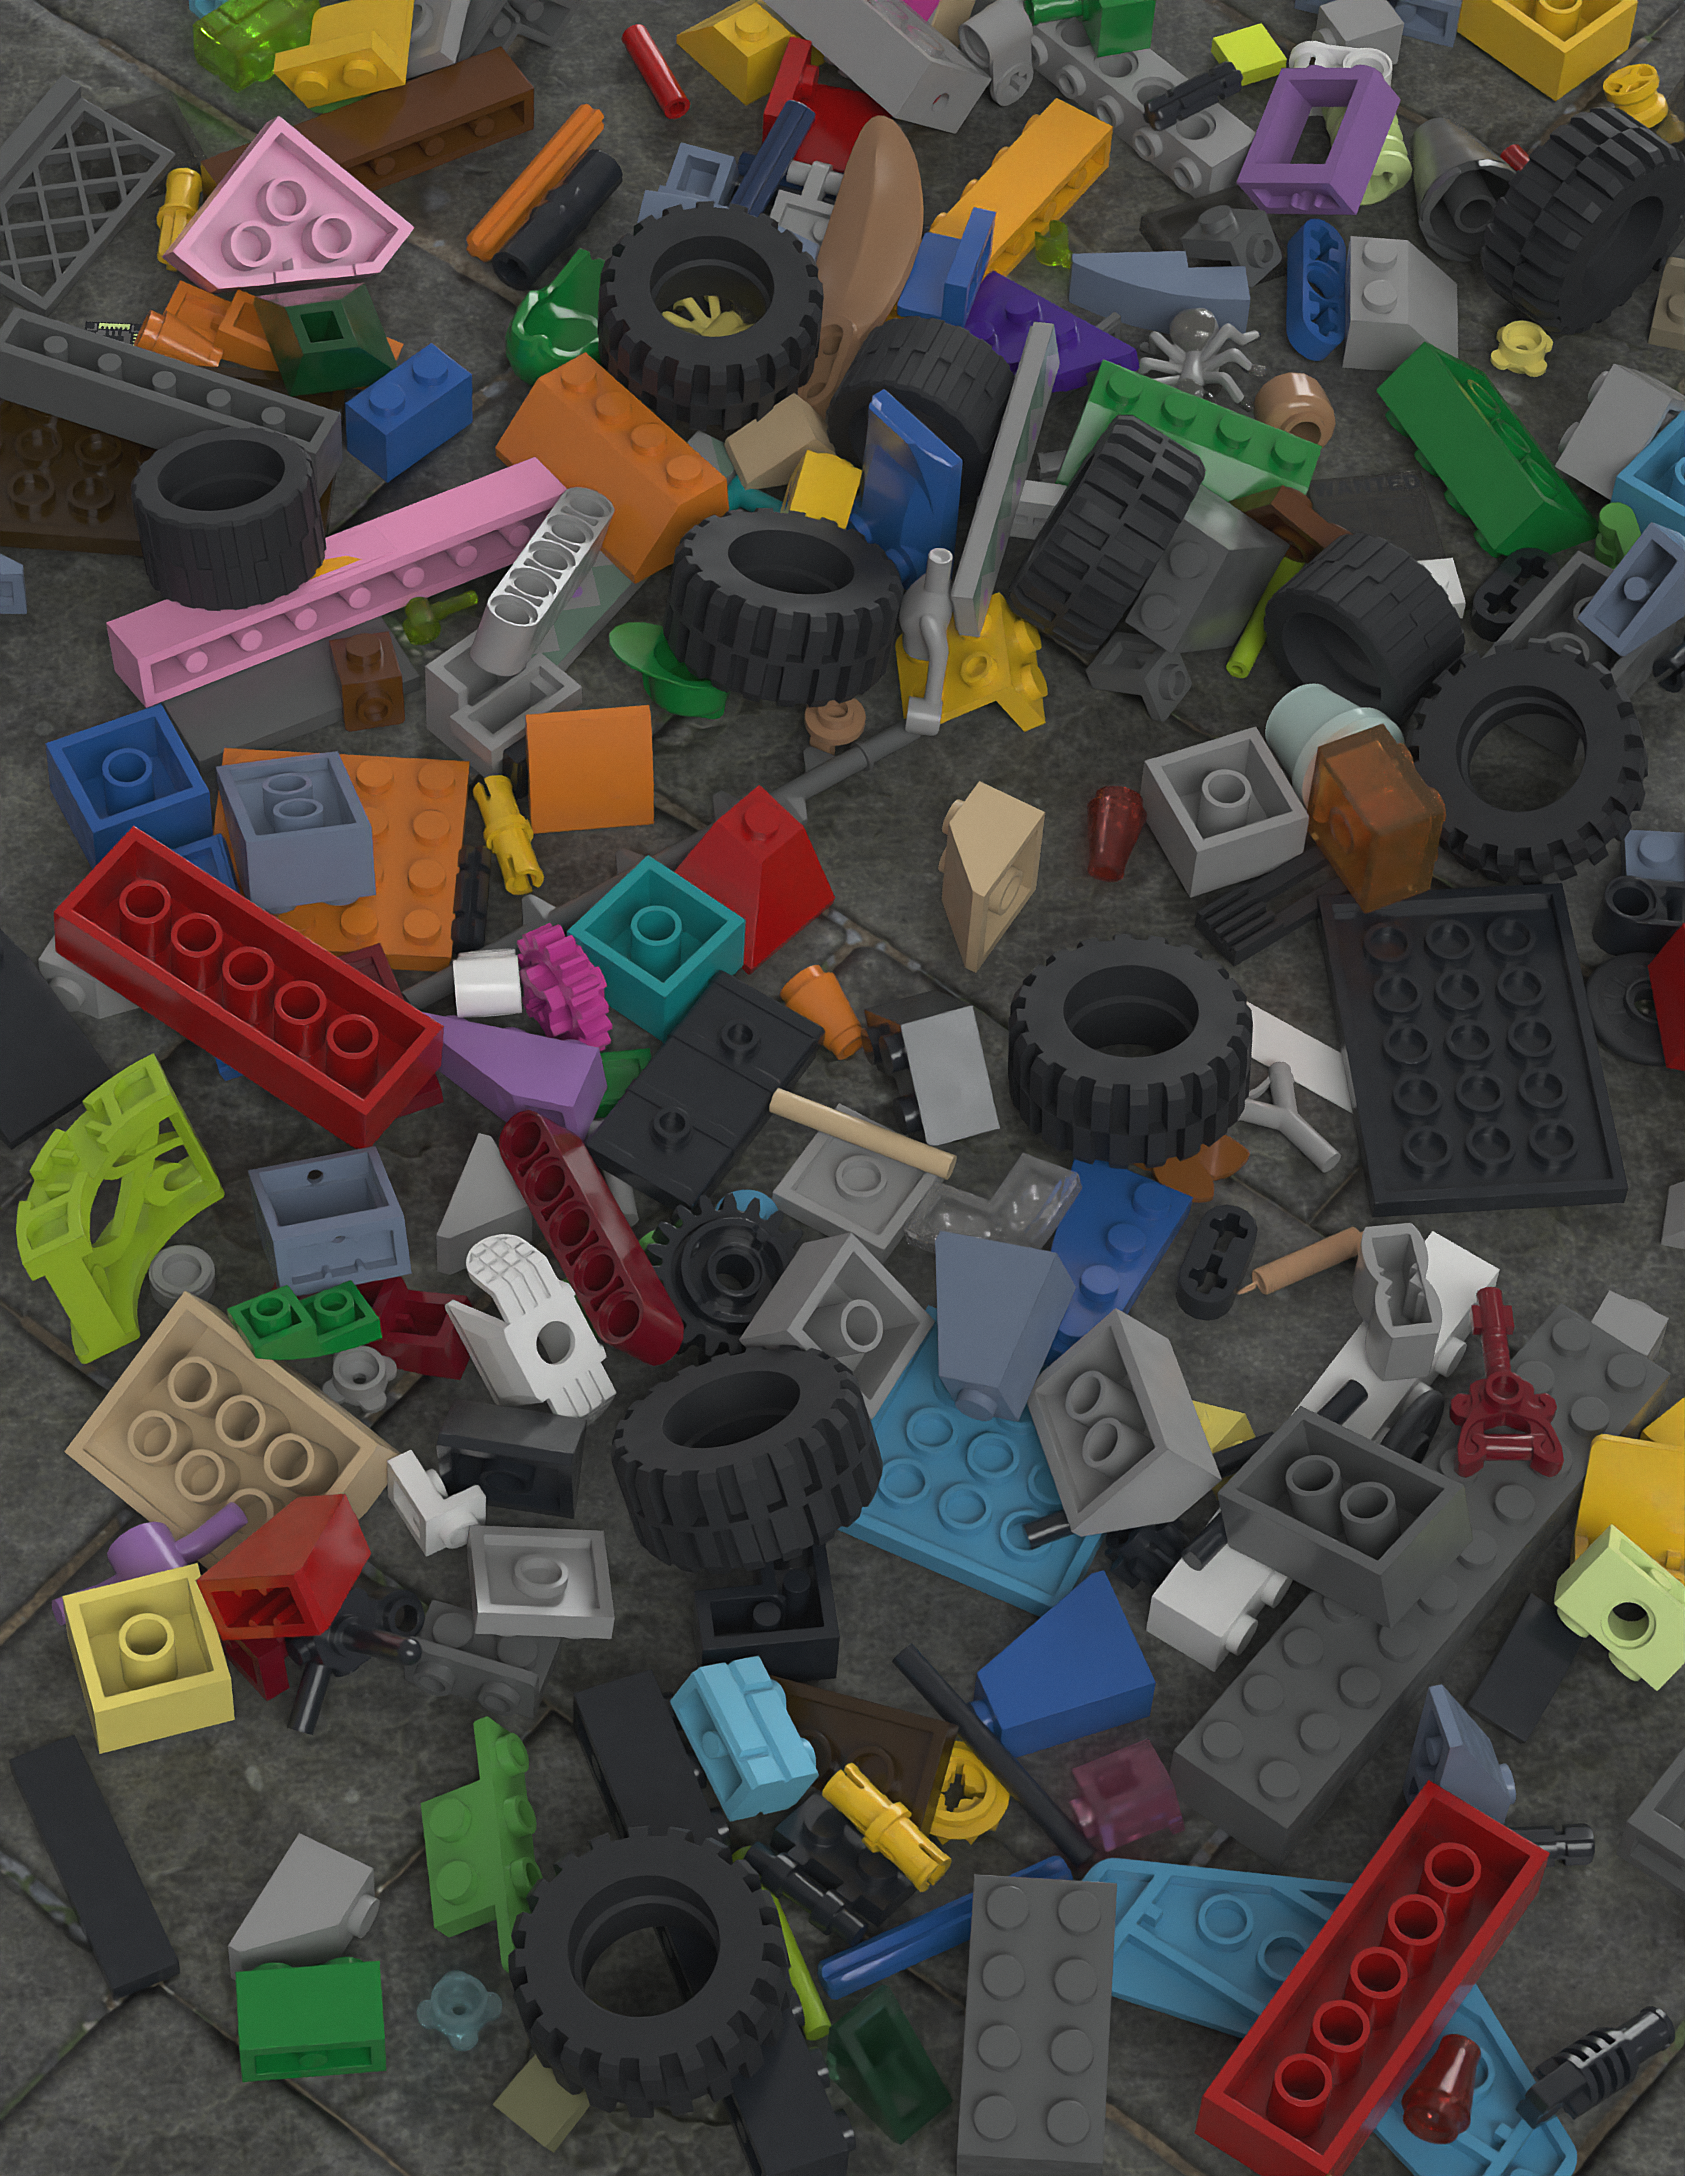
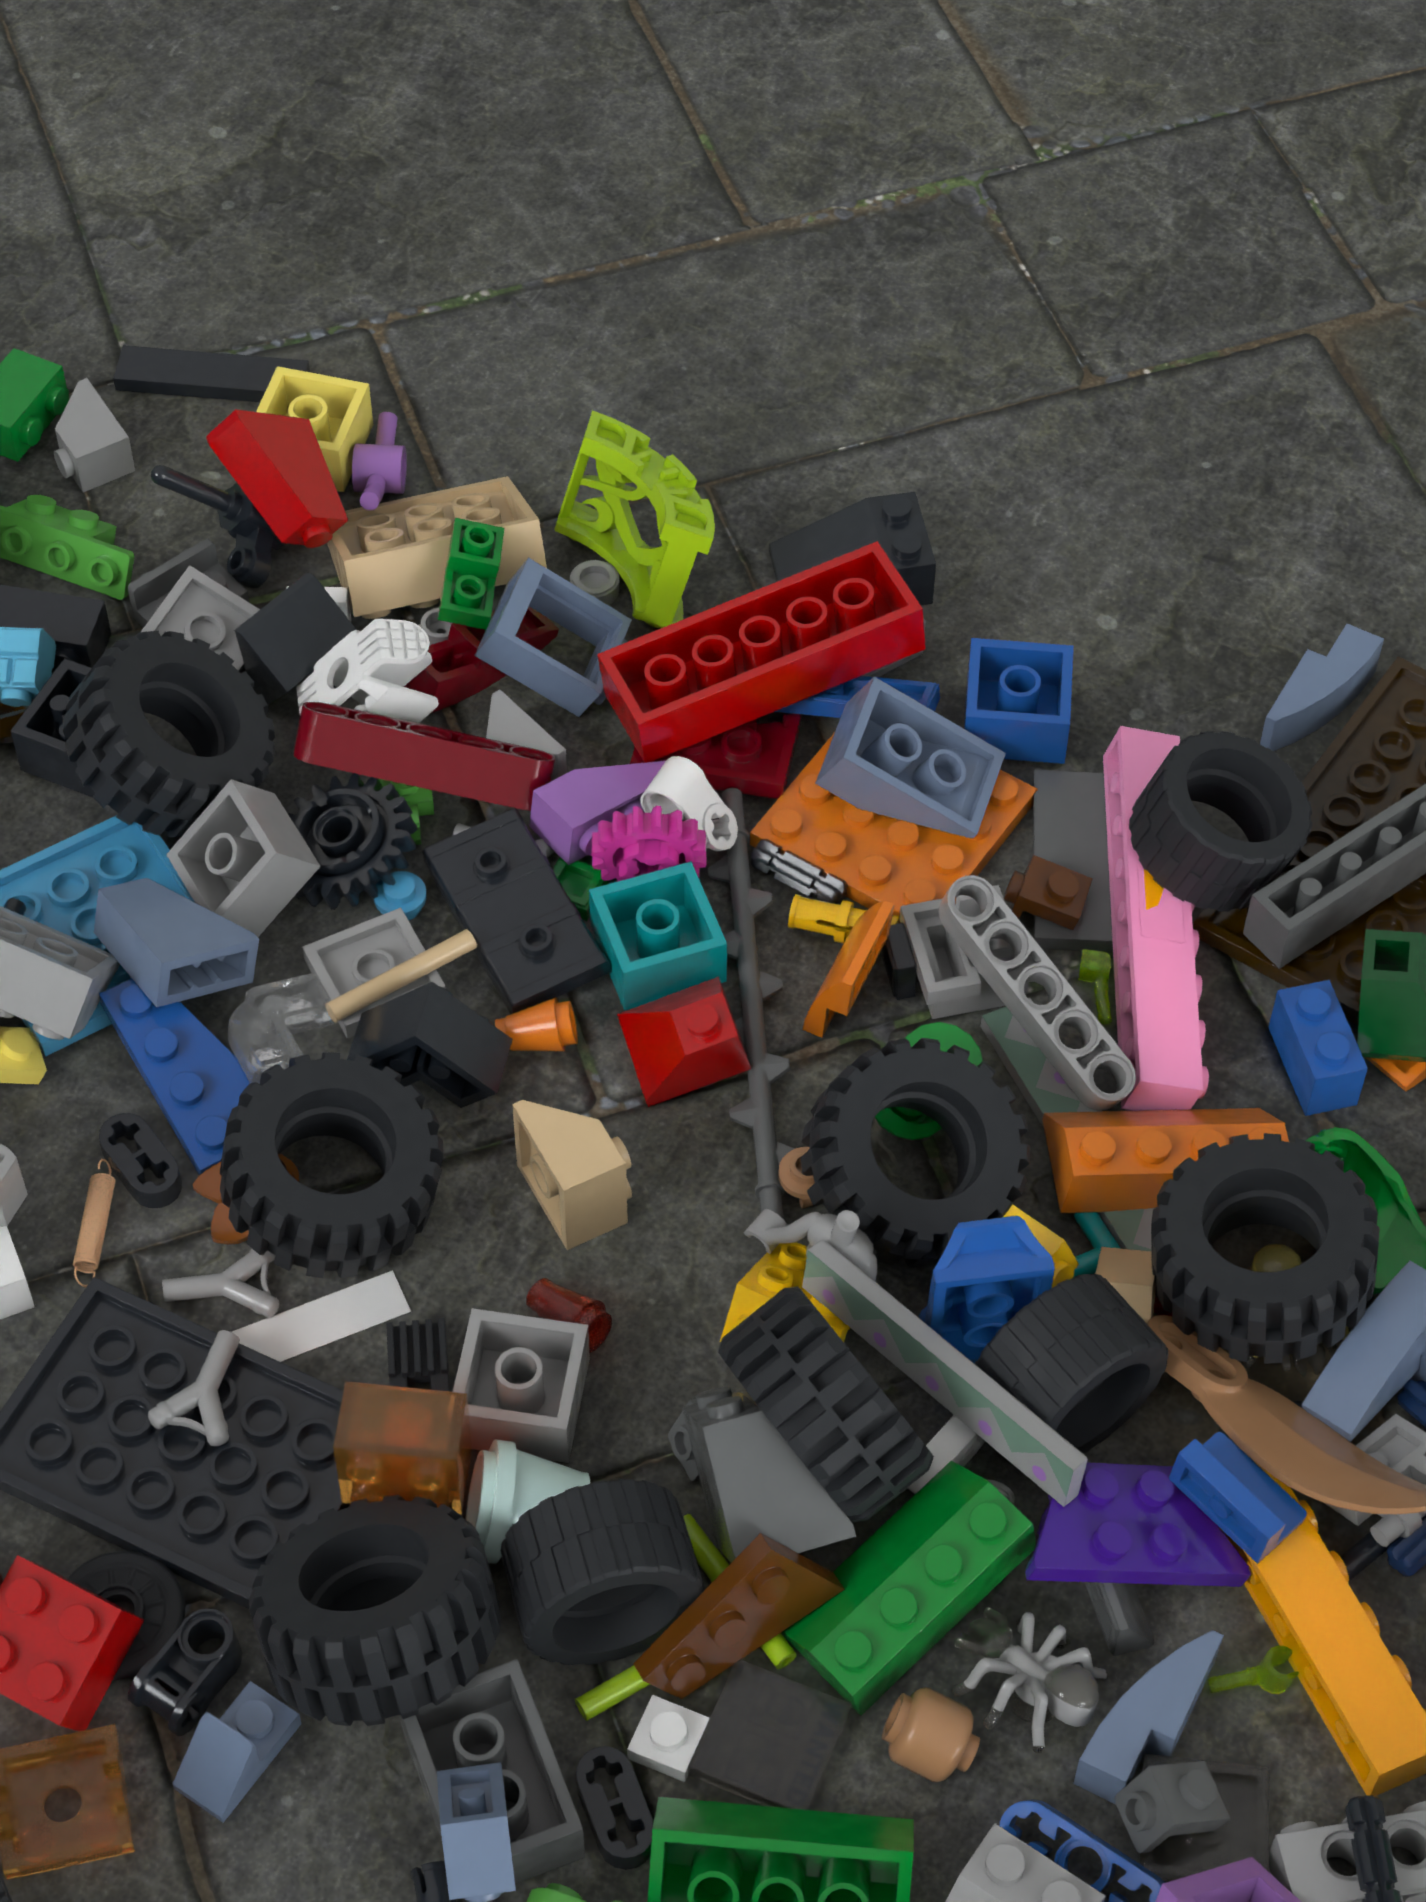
camera: 125 degrees right, 0 degrees up
none -> light grey piece [148,1330,240,1446]

